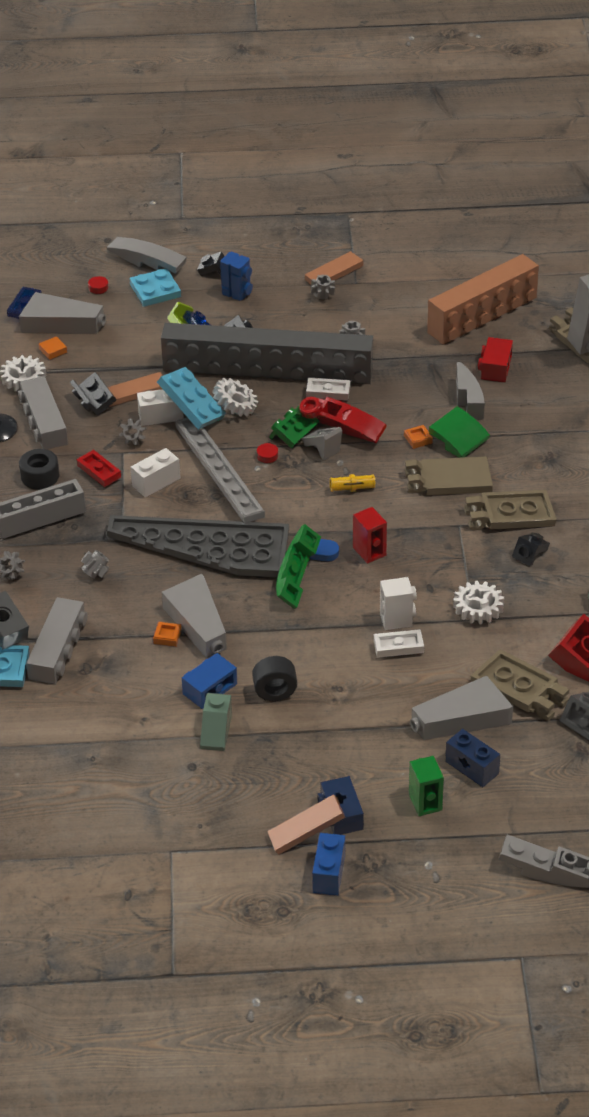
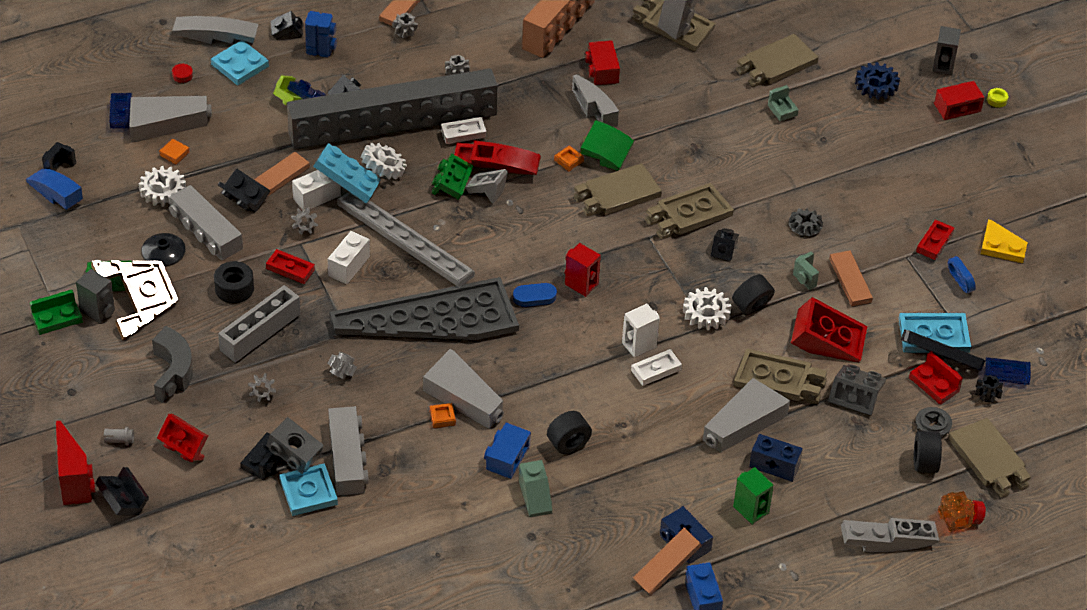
camera: 25 degrees left, 5 degrees up
red tile [257,443,278,463] -> none
green slope [276,524,321,609] -> none
red tile [299,397,322,419] -> none
yellow pin [329,474,376,492] -> none
none -> black tyre [732,274,775,315]

